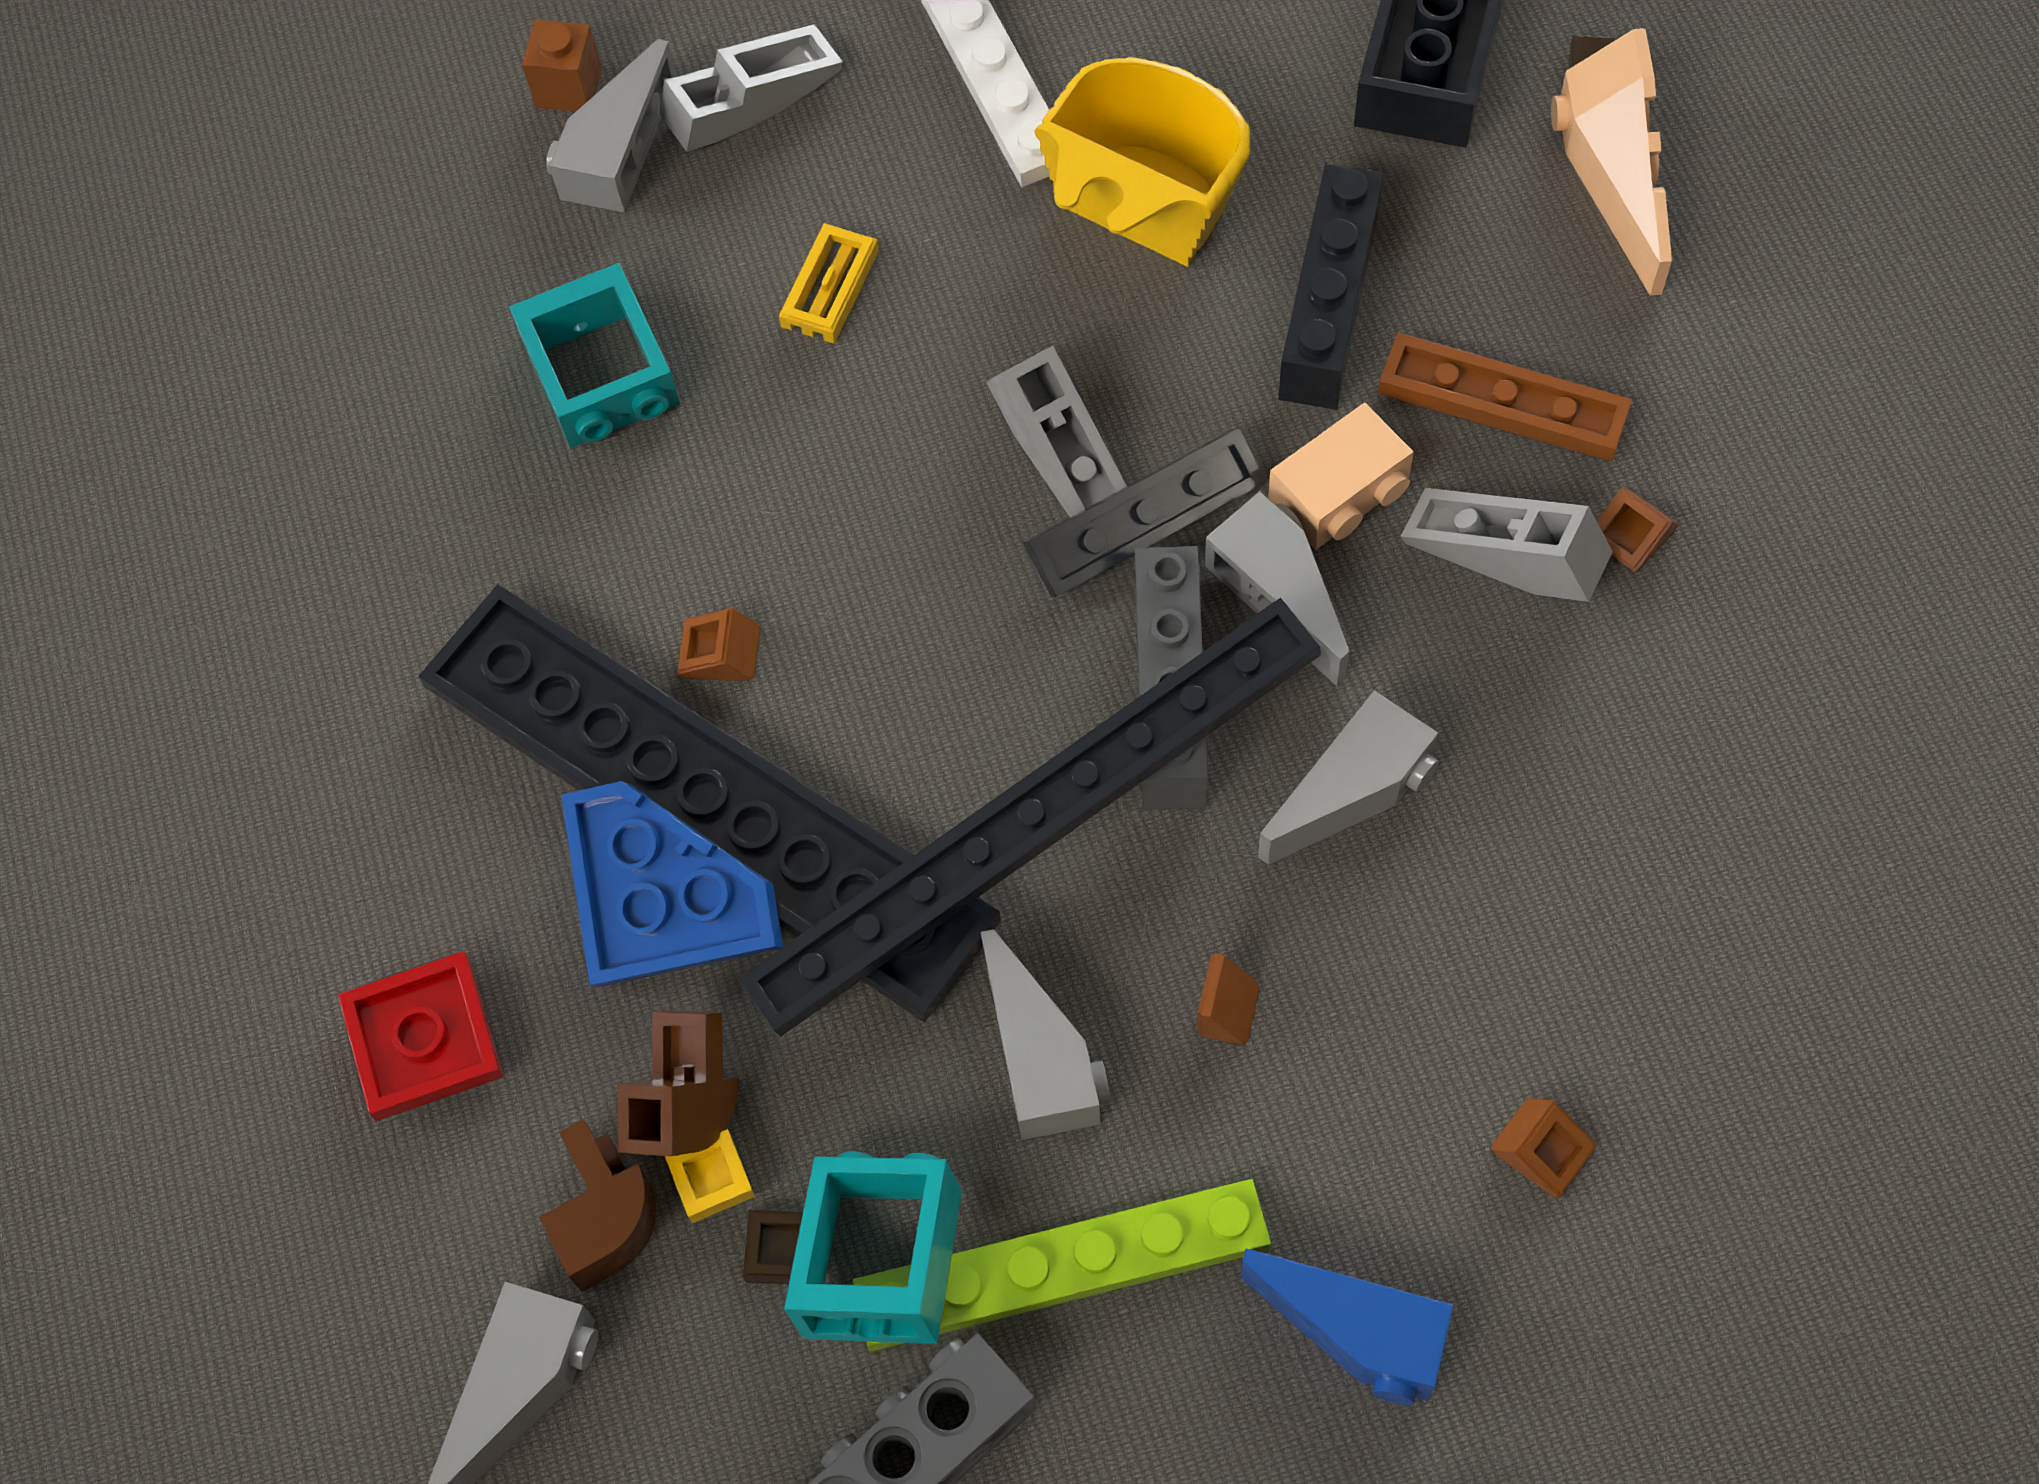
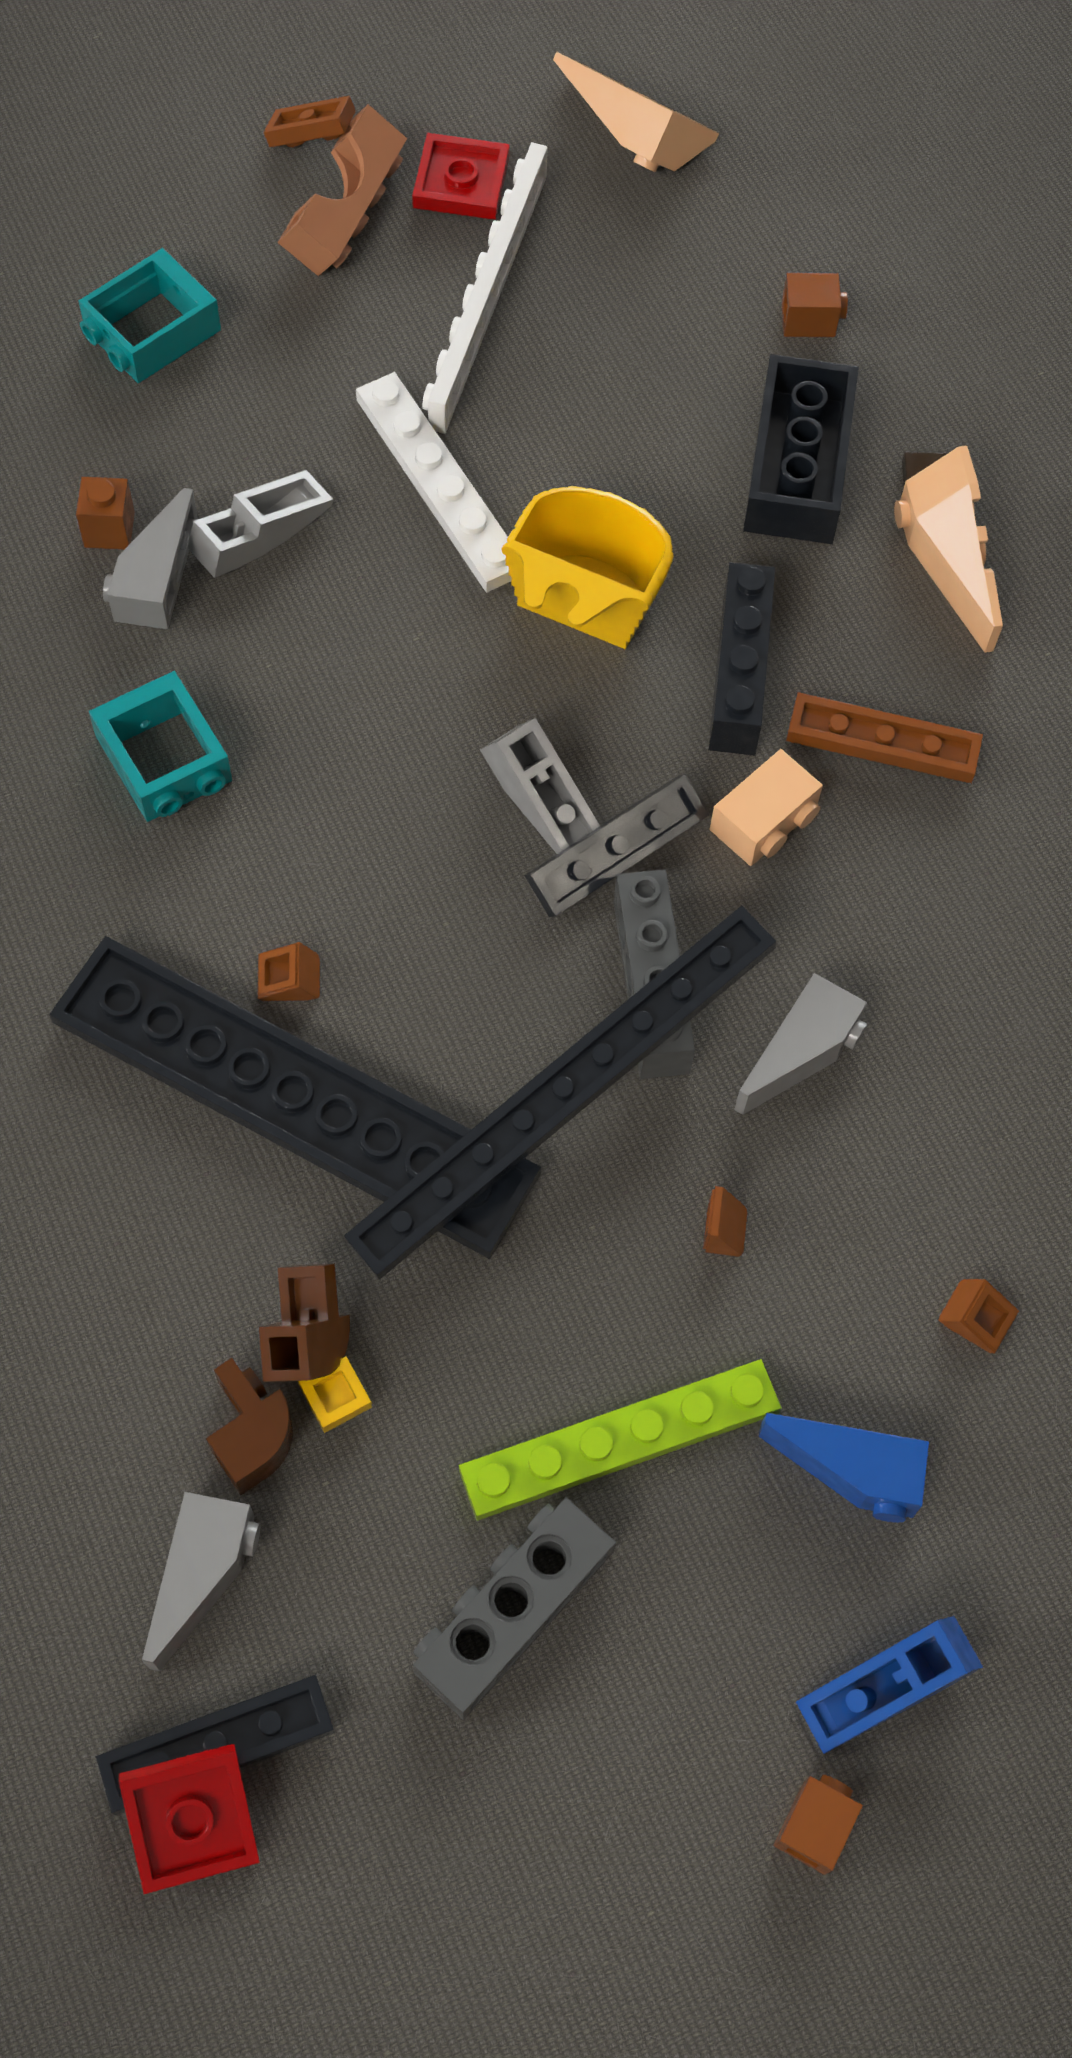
camera: 15 degrees left, 0 degrees up
red plate [338,951,504,1121] -> none
blue plate [561,781,783,987] -> none
dark brown tile [743,1210,803,1284] -> none
yellow tile [779,223,879,344] -> none
teal window [784,1151,962,1344] -> none
light grey slope [981,929,1110,1140] -> none
light grey slope [1205,491,1350,686] -> none
light grey slope [1401,488,1613,602] -> none
dark orange slope [1597,486,1679,573] -> none

